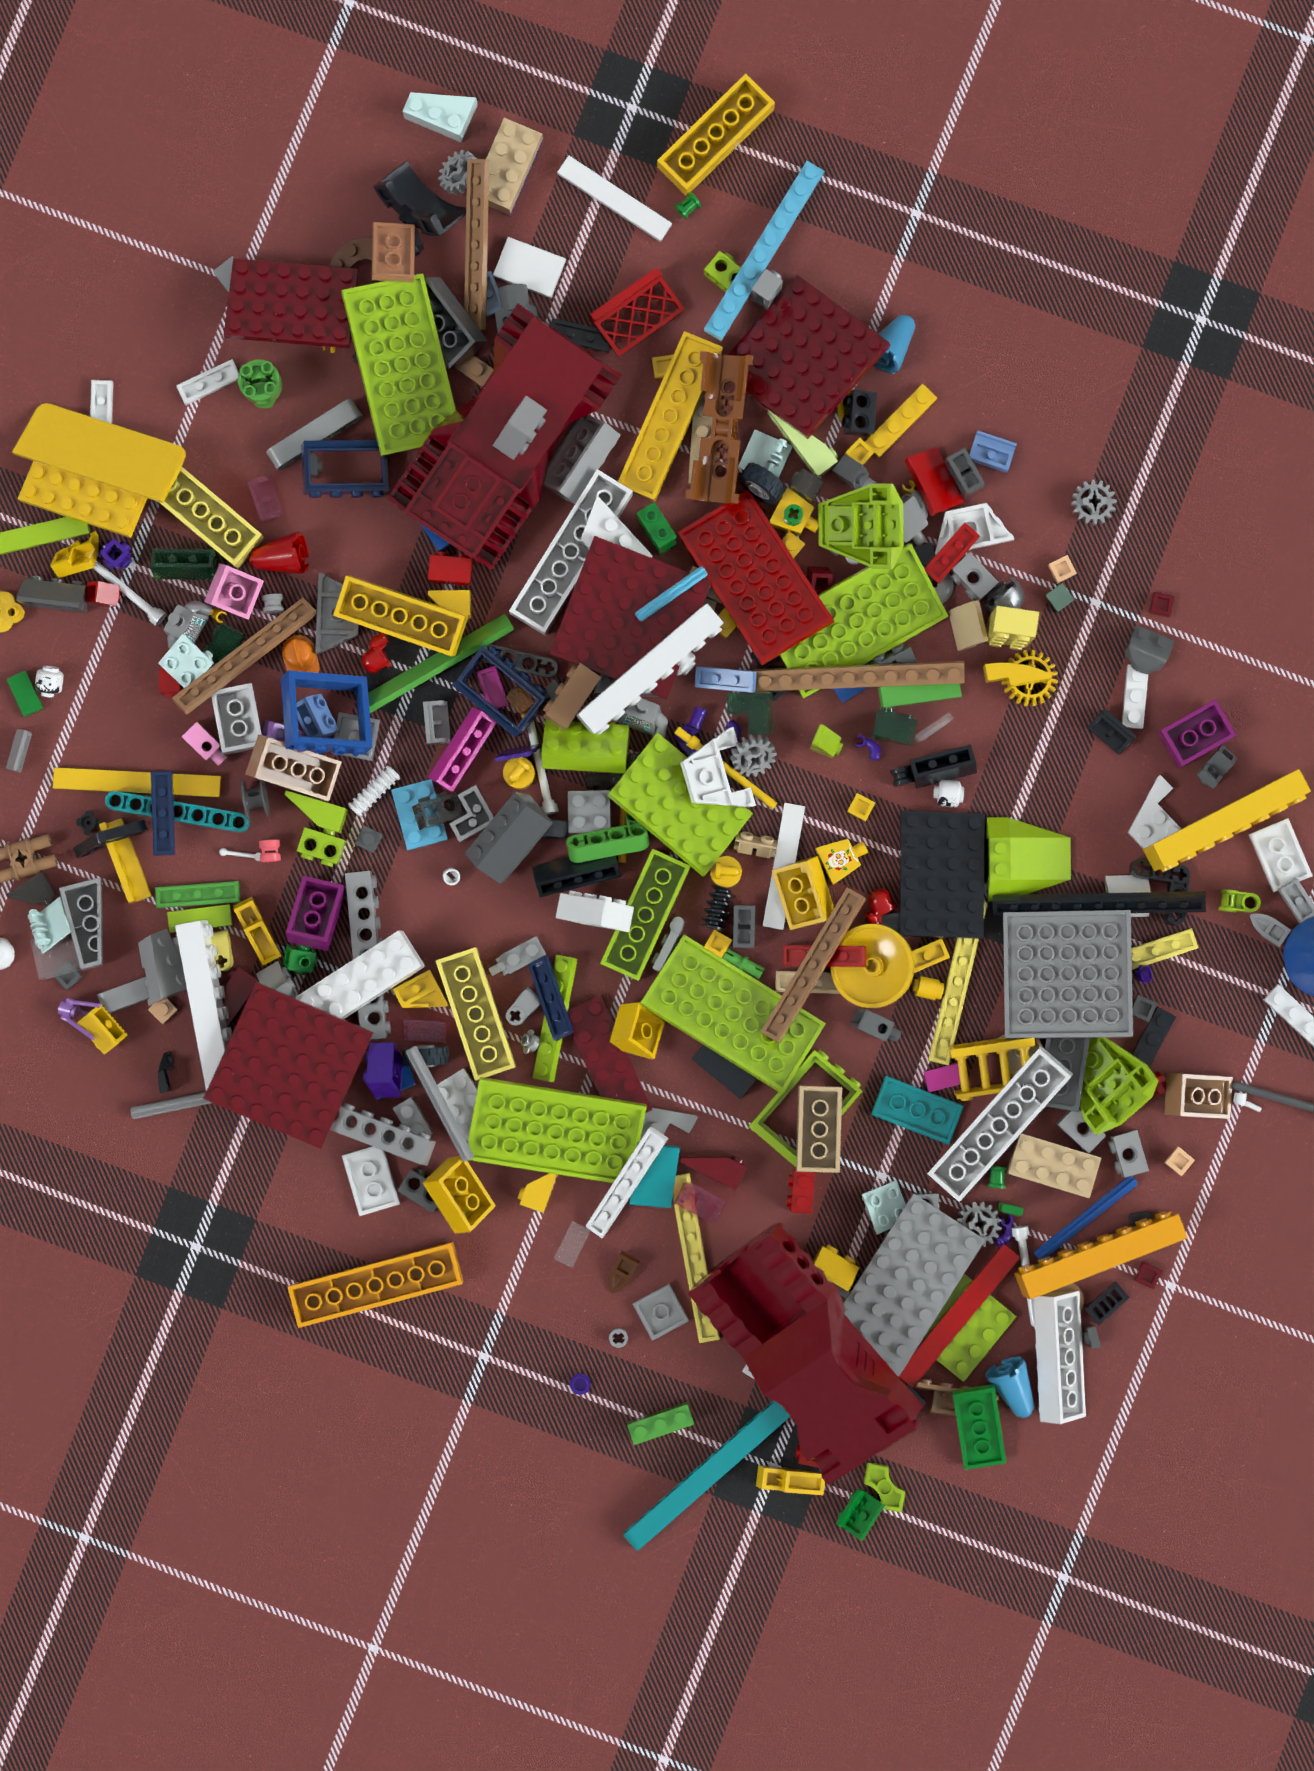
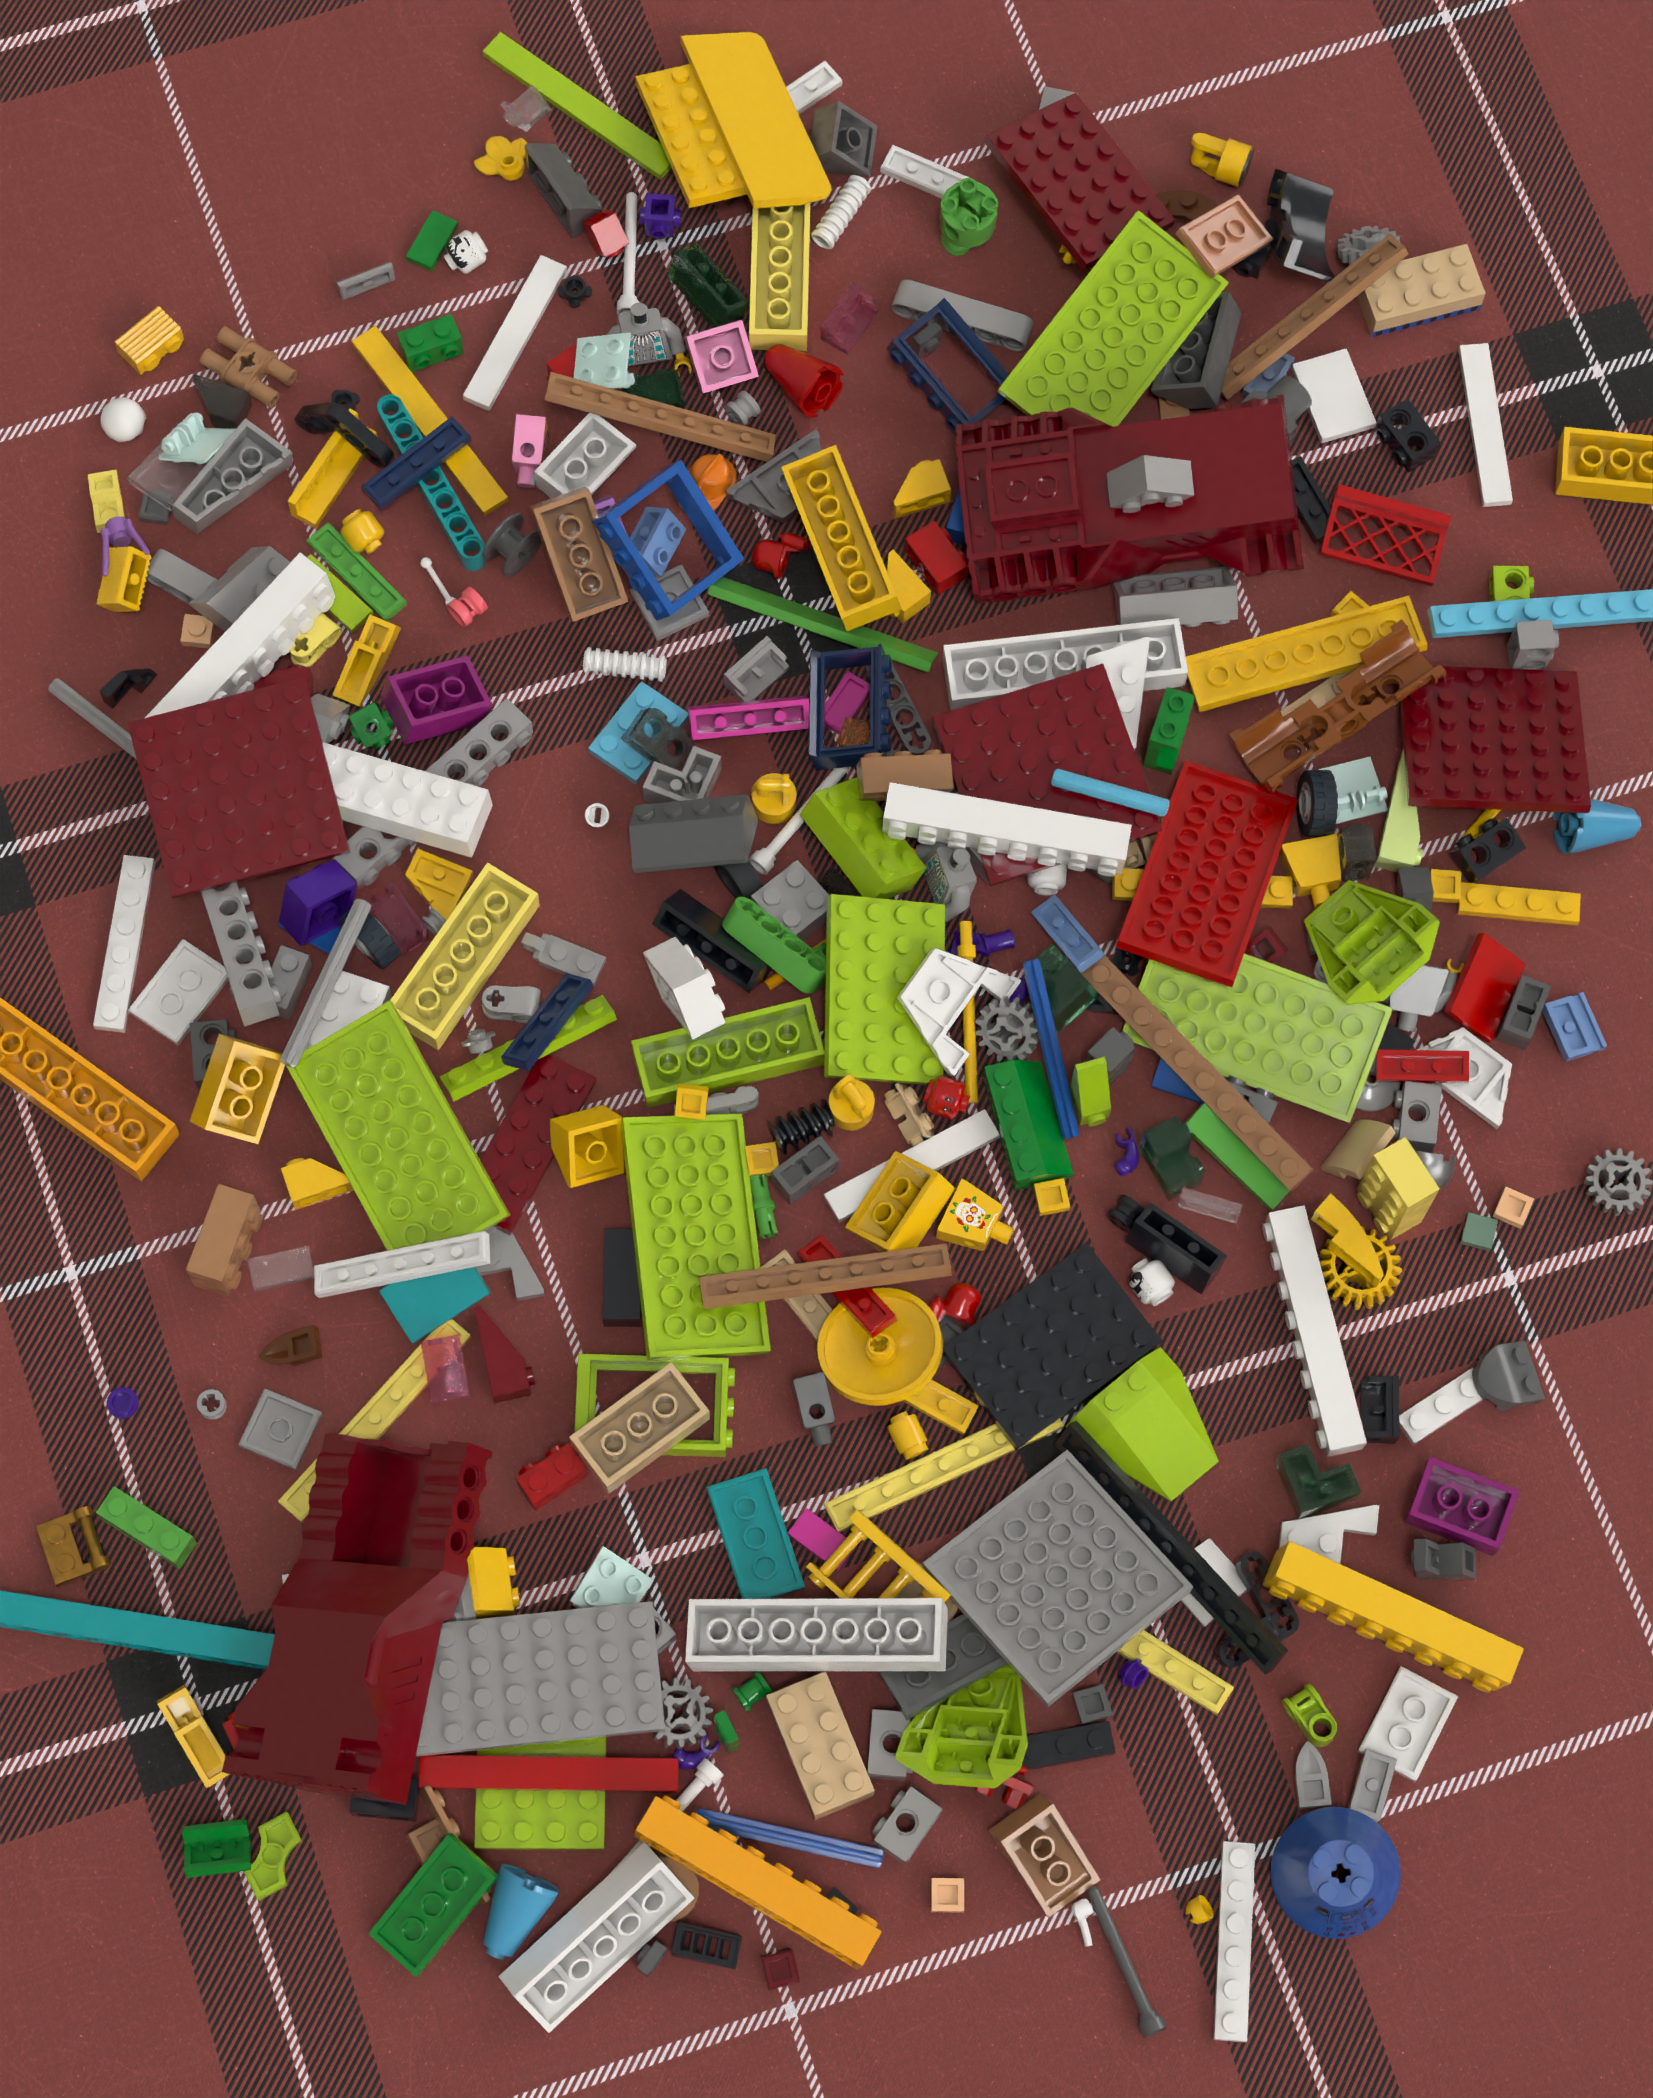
camera: 45 degrees right, 15 degrees down
yellow slope [50,531,99,578] -> none
lime slope [285,790,348,836] -> none
lime brick [297,827,346,867] -> none
dark grey plate [355,826,383,853] -> none
light aqua wedge [403,92,478,142] -> none
dark purple piece [495,744,540,762] -> none
green bush [674,192,702,220] -> none
green bush [784,504,803,526] -> none
dark red tile [1149,592,1174,617] -> none
none -> pearl gold plate [36,1506,110,1587]
none -> light yellow slope [88,469,125,533]
none -> white plate [93,855,155,1033]
none -> medium nougat brick [186,1184,263,1297]
none -> yellow head [340,509,384,554]
none -> green brick [397,314,464,372]
none -> light grey bush [420,908,446,936]
none -> white tile [463,255,567,411]
none -> black plate [558,275,592,308]
none -> yellow plate [675,1083,709,1120]
none -> flat silver slope [810,101,878,178]
none -> white piece [811,175,871,249]
none -> yellow slope [893,459,951,519]
none -> red head [923,1075,970,1120]
none -> green slope [982,1060,1074,1191]
none -> blue axle [1023,959,1079,1139]
none -> dark grey brick [1085,1027,1135,1086]
none -> yellow hinge [1185,1895,1214,1924]
none -> yellow piece [1191,133,1254,187]
none -> white brick [1262,1205,1367,1457]
none -> clear green brick [1275,1444,1361,1519]
none -> black brick [1375,399,1441,473]

